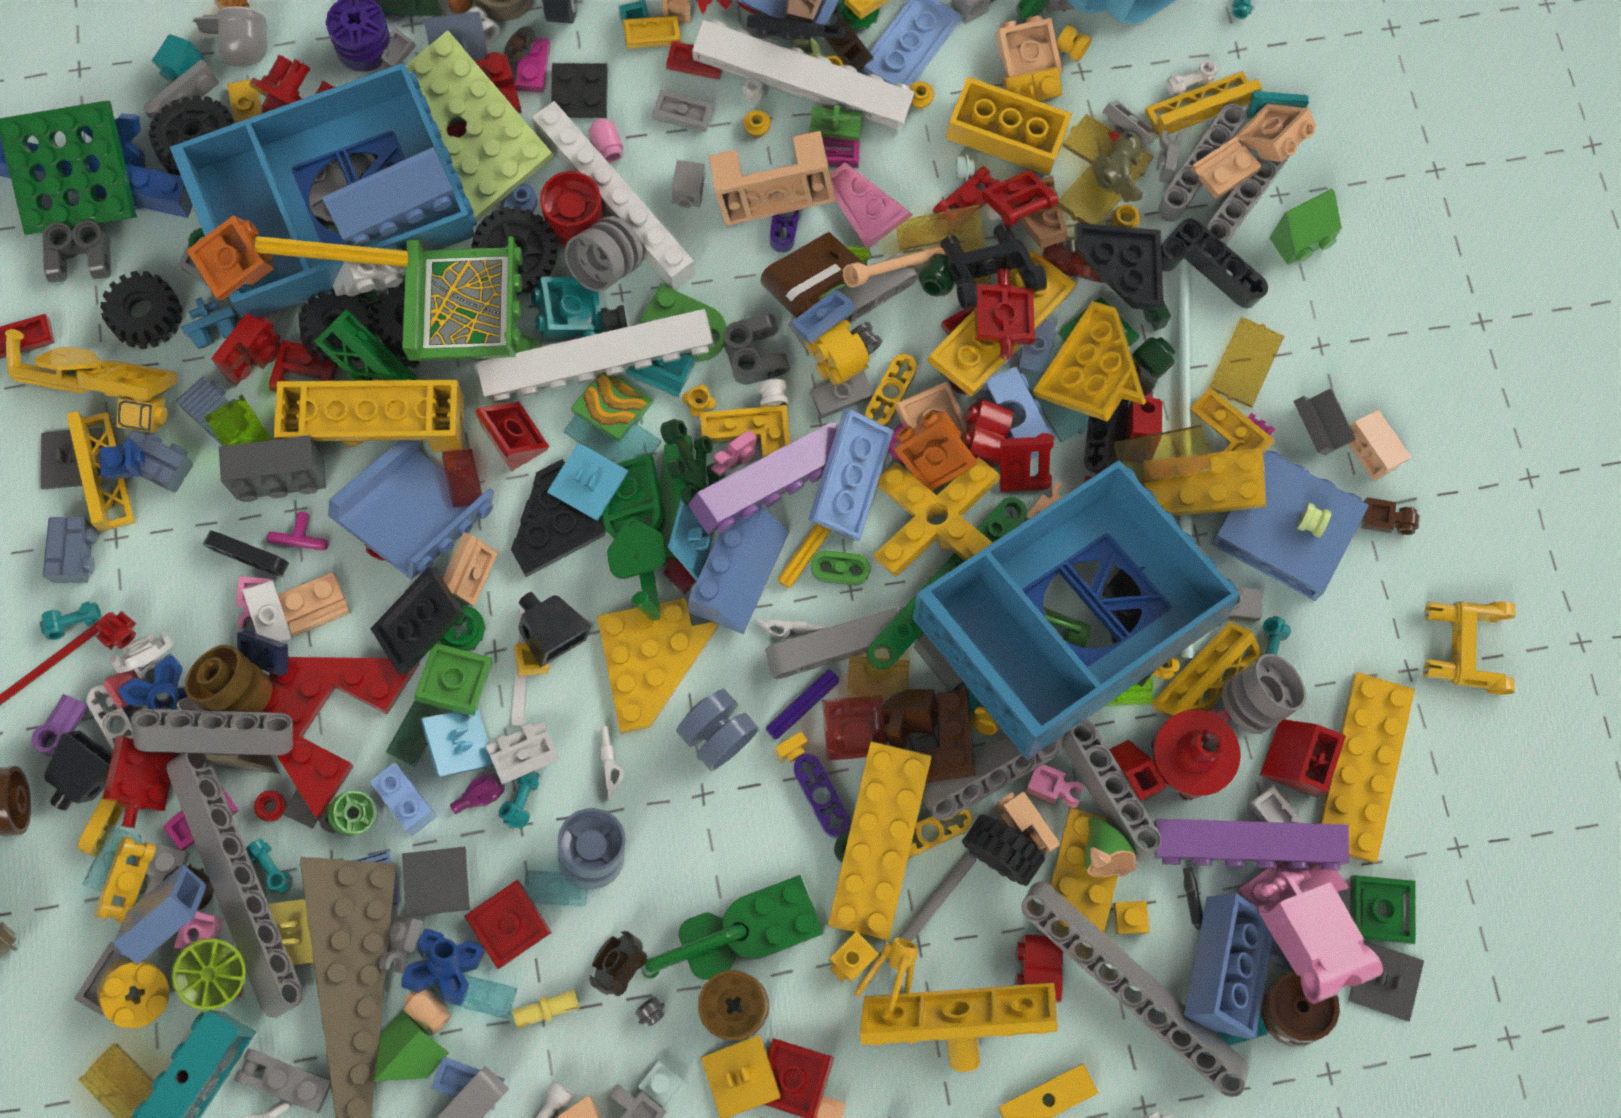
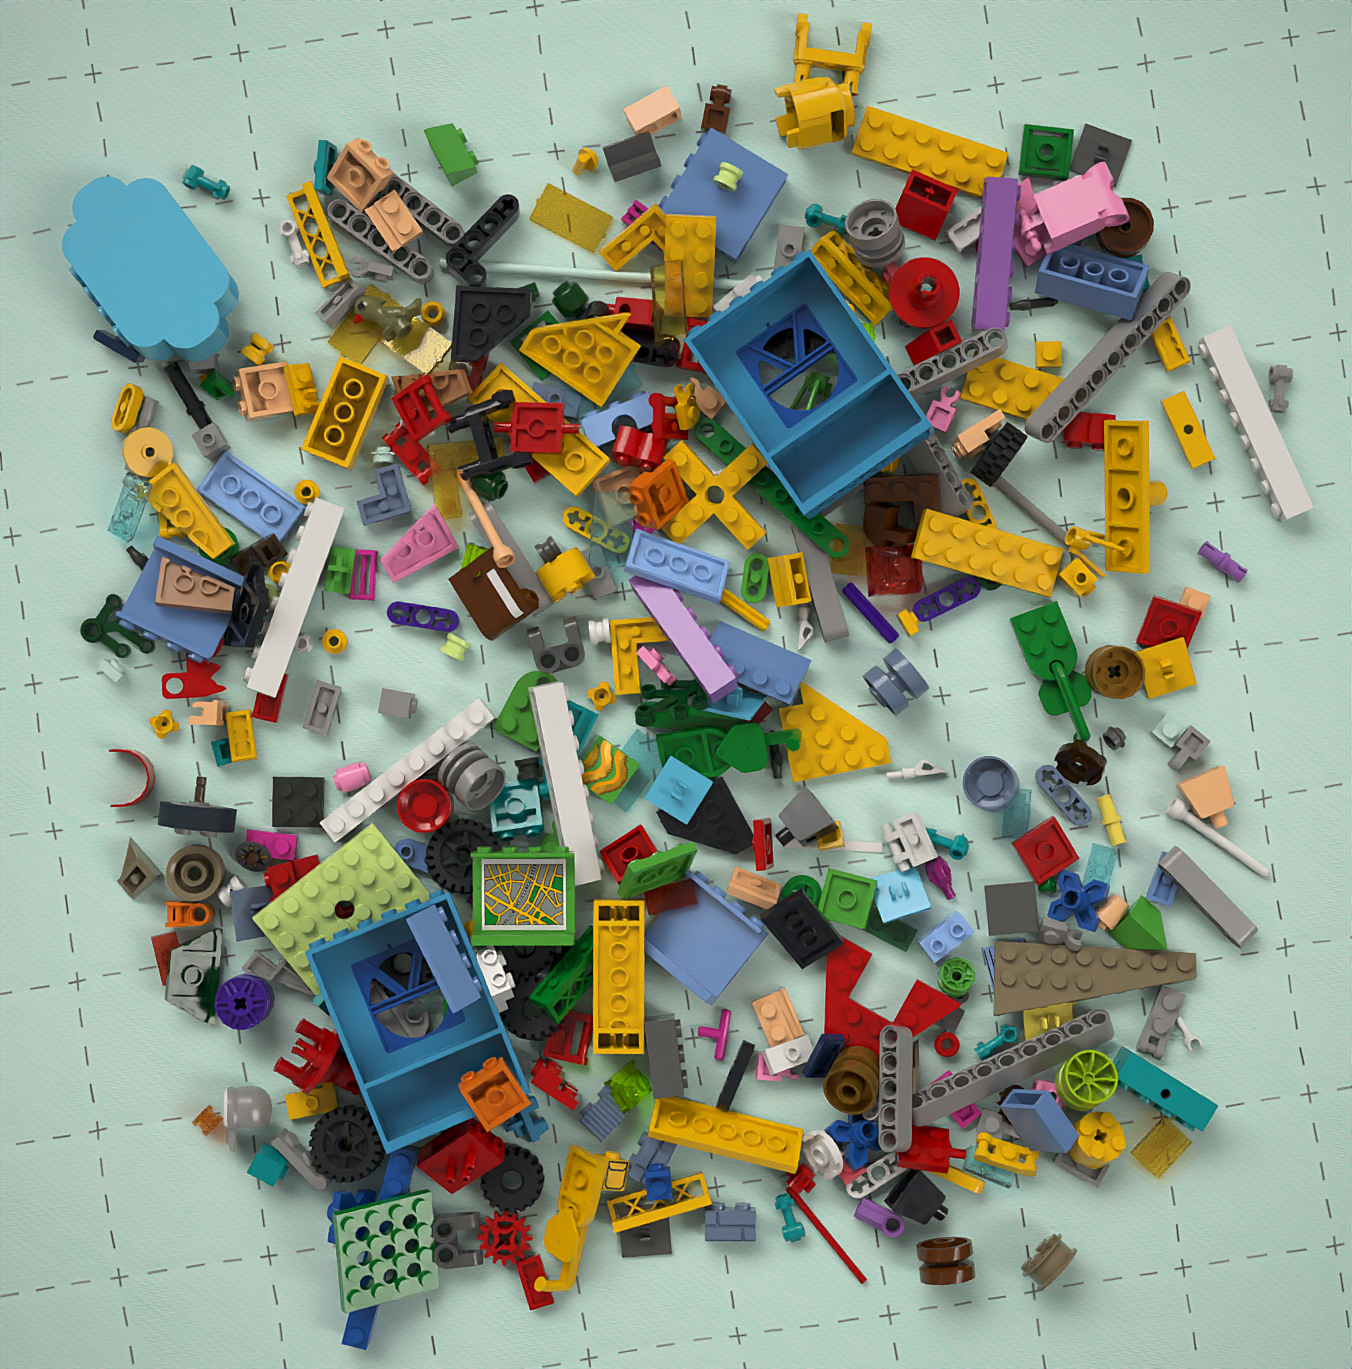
camera: 80 degrees left, 15 degrees up
yellow axle [254,236,408,267] -> none
light nougat plate [709,131,836,226] -> none
medium blue plate [791,289,856,344] -> none
hat [1084,817,1137,877] -> none
none -> sand blue plate [356,463,412,526]
none -> red piece [417,1117,505,1194]
none -> yellowish green wheel [440,633,471,662]
none -> red gear [477,1210,533,1266]
none -> yellow plate [572,147,598,175]
none -> clear light blue piece [588,490,635,569]
none -> bright green plate [617,841,698,900]
none -> yellow plate [647,1097,804,1174]
none -> yellow plate [674,383,700,430]
none -> red plate [752,818,774,871]
none -> yellow brick [767,552,812,608]
none -> piece [769,730,783,779]
none -> yellow piece [774,77,855,150]
none -> sand blue beam [1035,765,1092,826]
none -> green piece [1038,877,1057,894]
none -> yellow plate [1150,316,1191,373]

